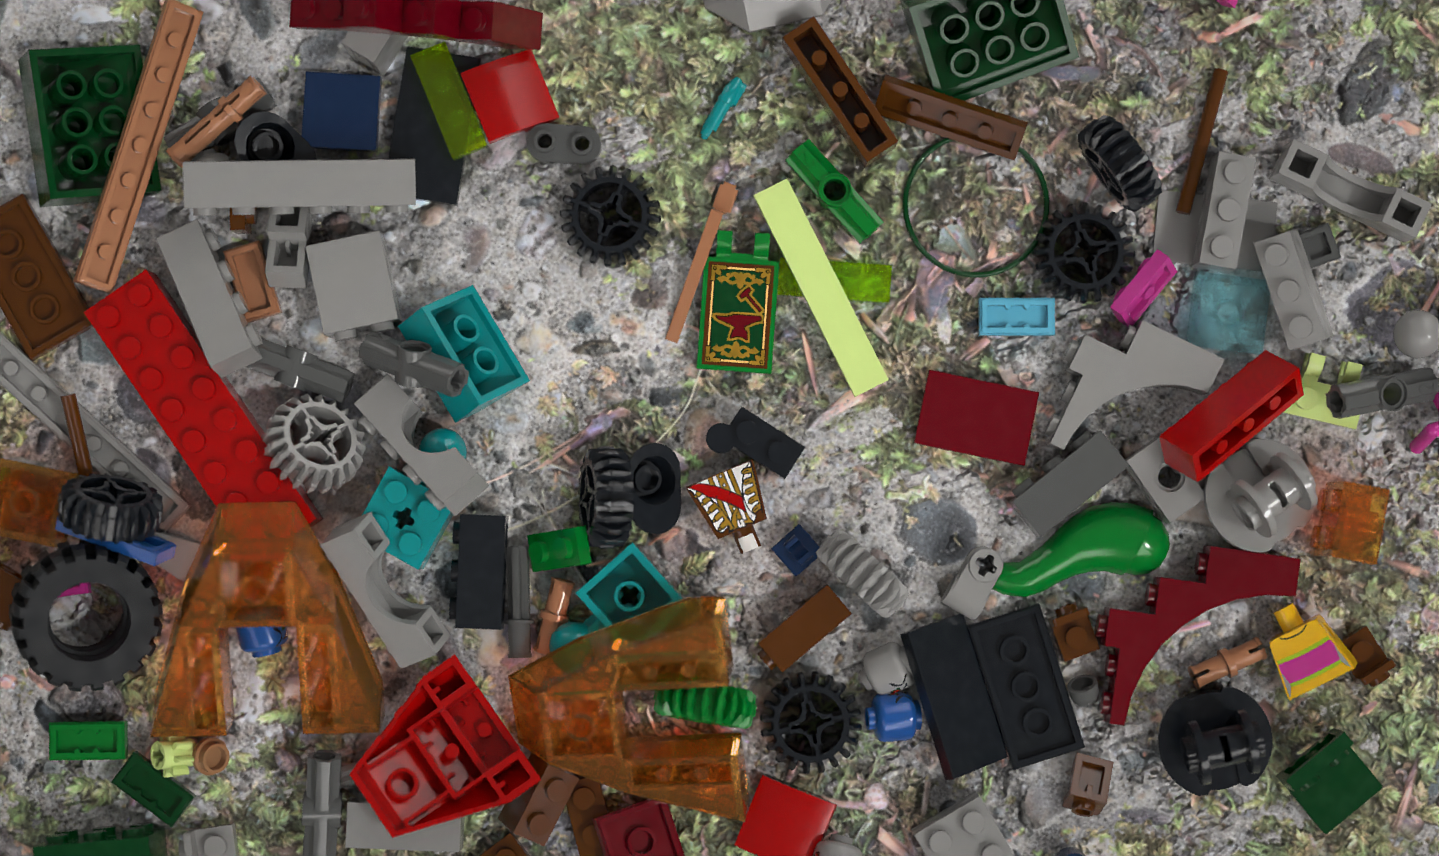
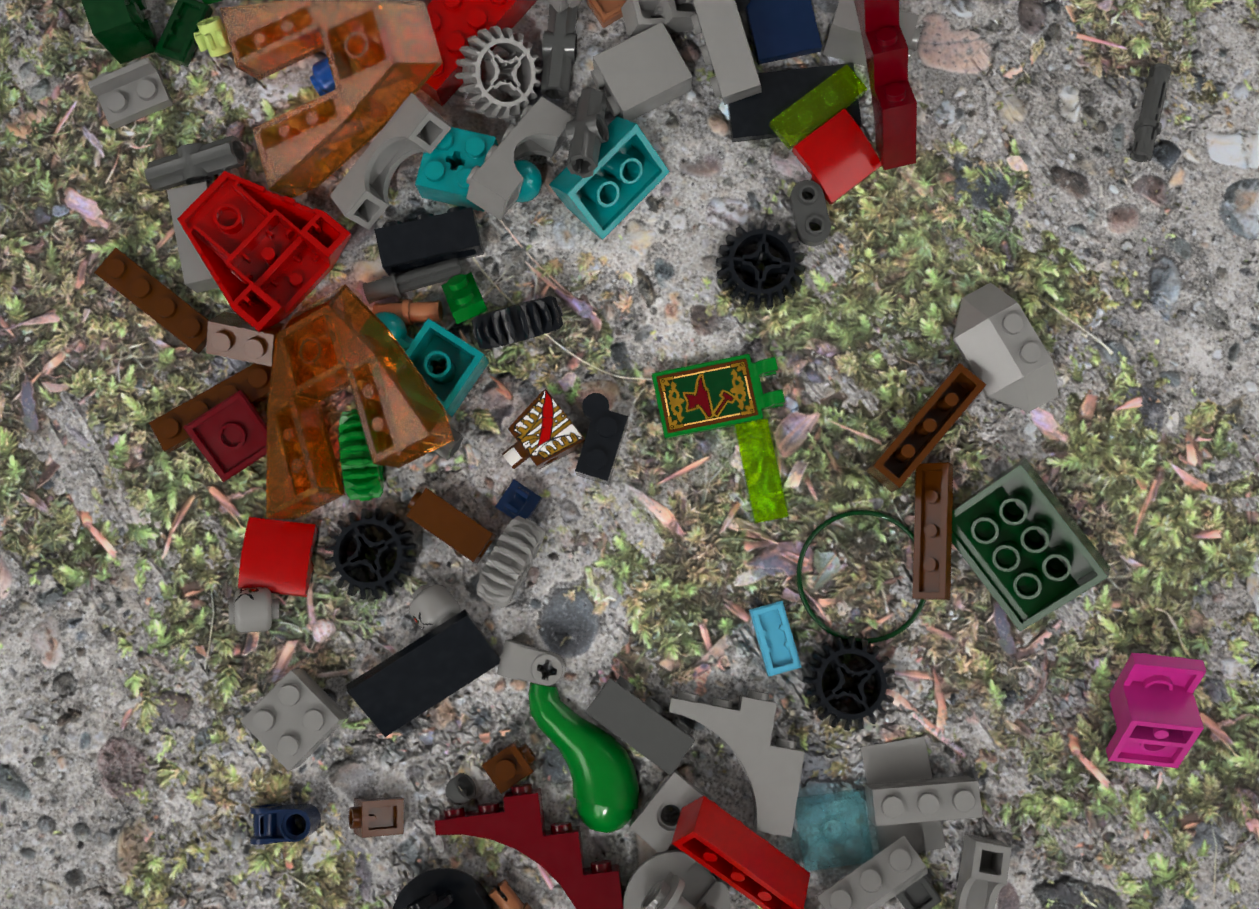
camera: 75 degrees right, 5 degrees down
medium nougat plate [192,737,230,775] -> none
black piece [629,443,682,535] -> none
nougat piece [665,181,739,343] -> none
teal piece [700,77,747,140] -> none
yellowish green tile [753,179,889,397] -> none
green piece [785,139,884,245] -> none
blue head [864,691,922,742] -> none
dark red tile [913,370,1040,466] -> none
black tile [967,603,1085,770] -> none
black gear [1078,115,1162,212] -> none
dark pink plate [1110,249,1177,327] -> none
reddish brown bar [1176,68,1228,215] -> none

